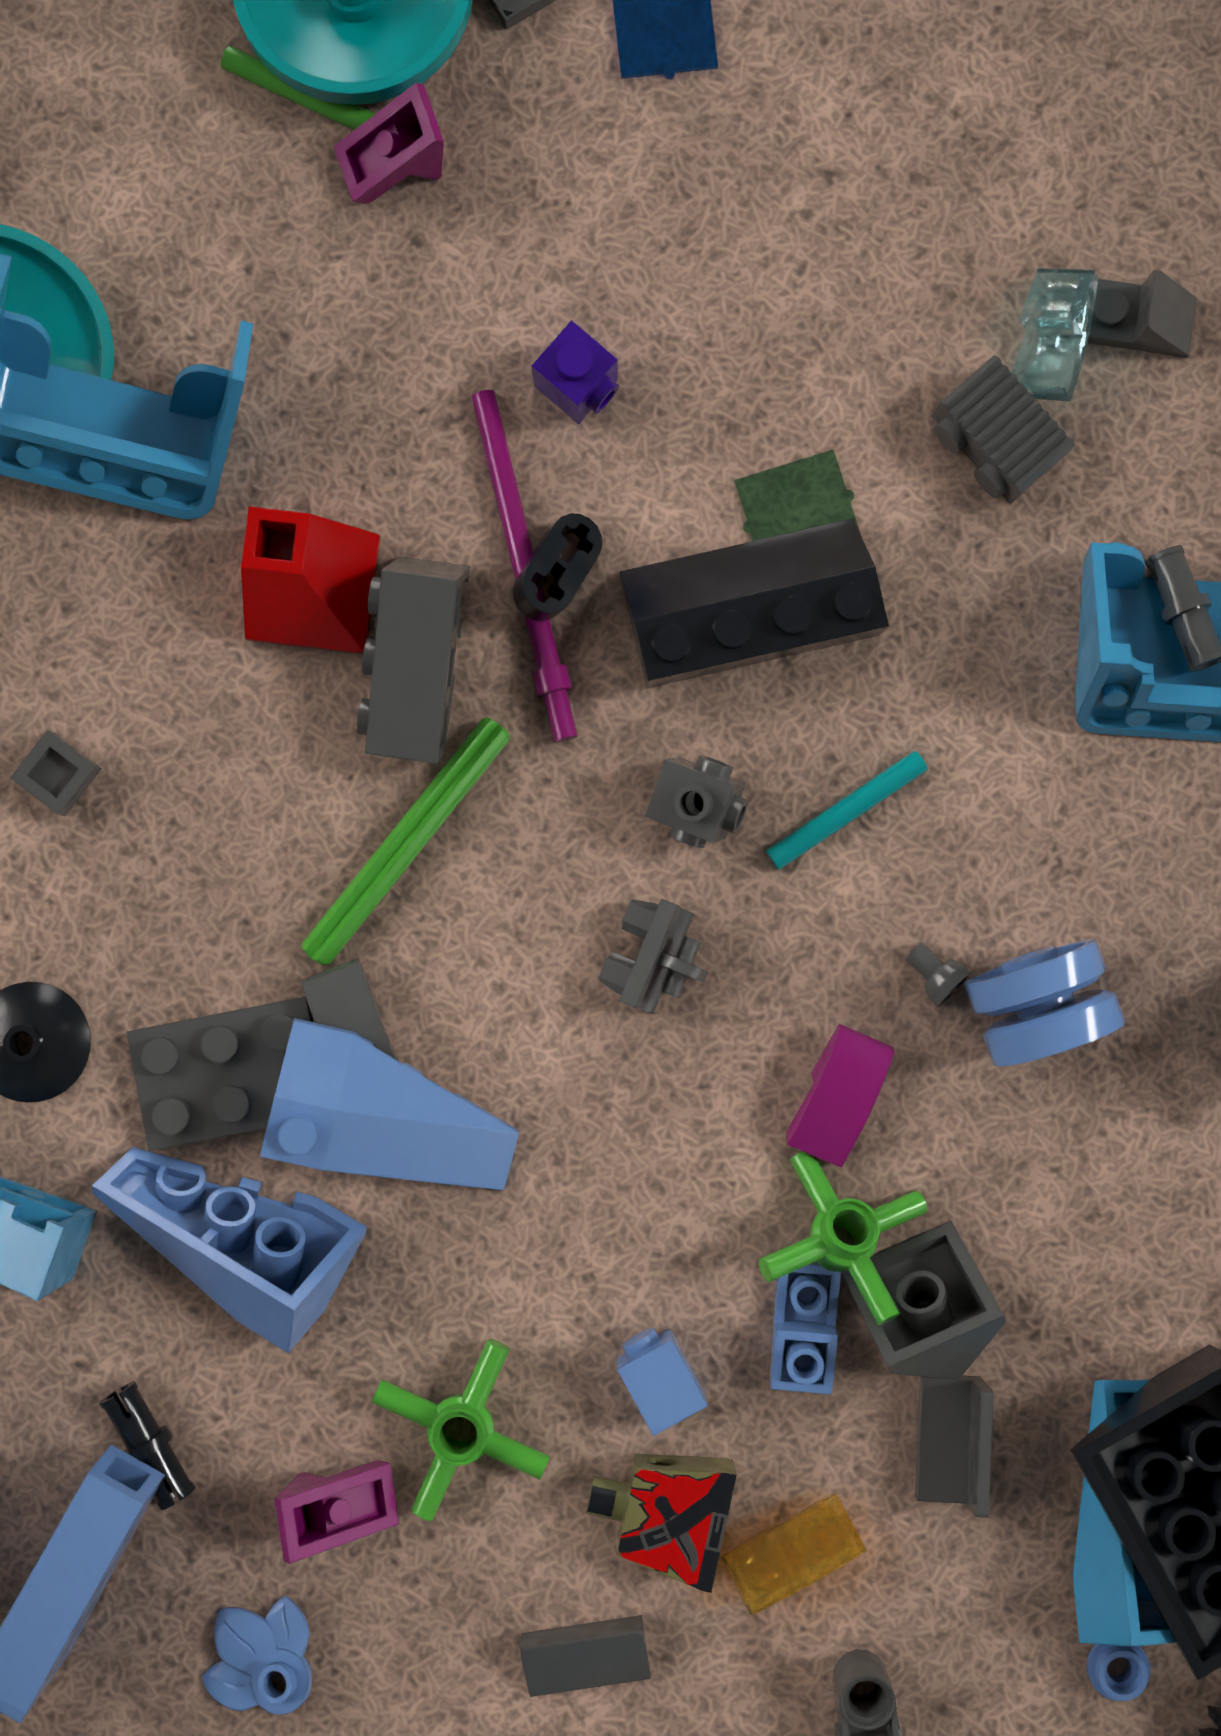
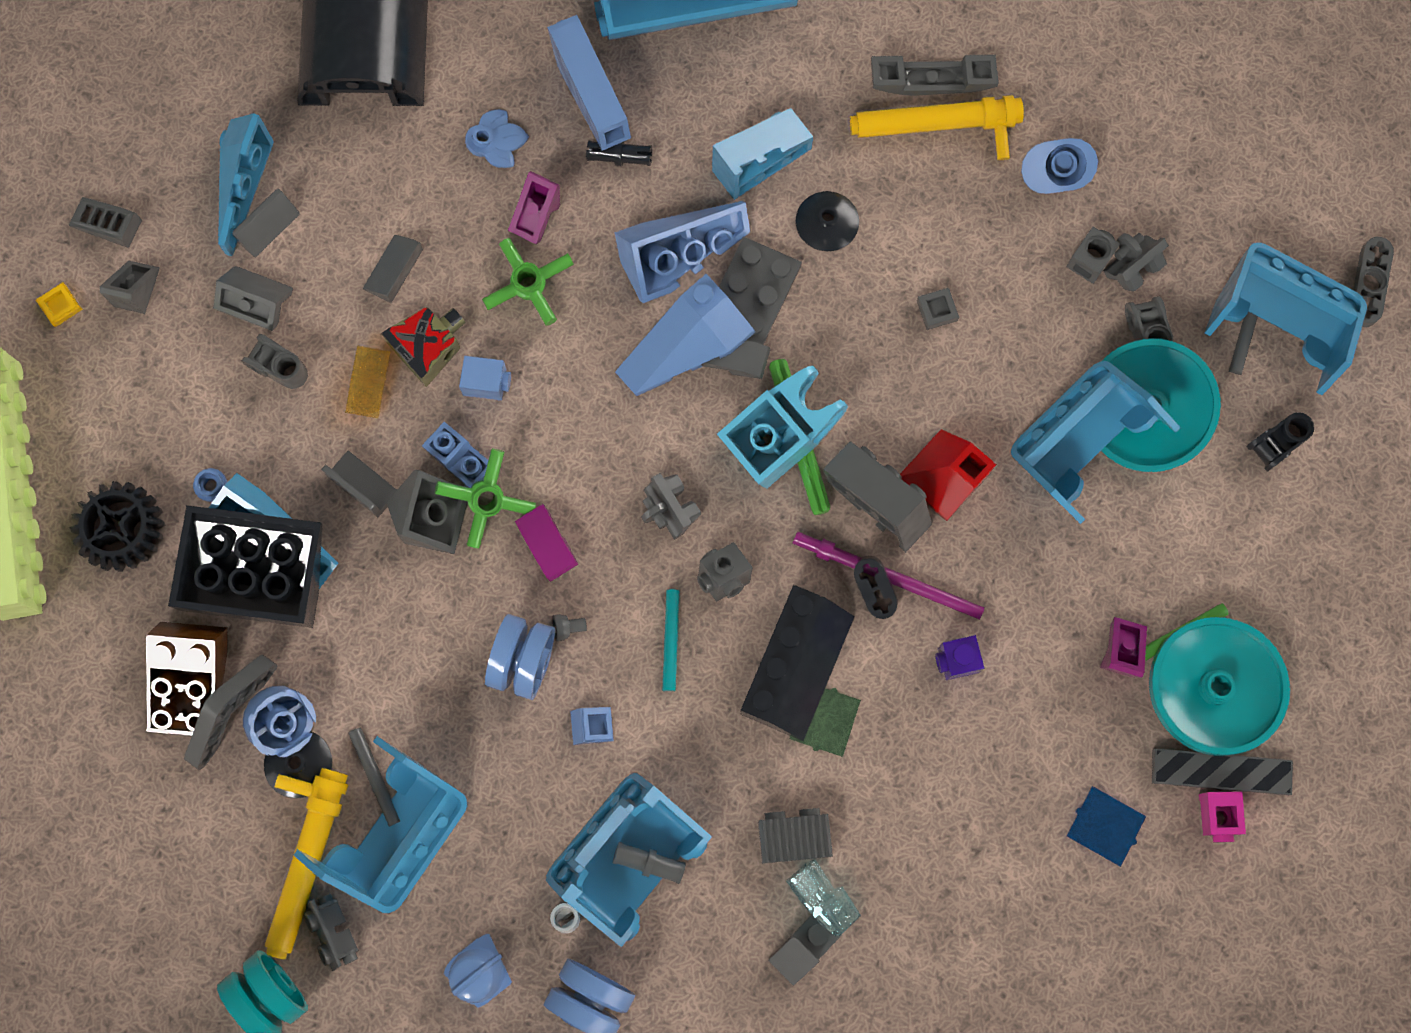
camera: 125 degrees right, 10 degrees down
none -> medium blue slope [571,707,613,745]
none -> medium azure brick [717,366,848,489]

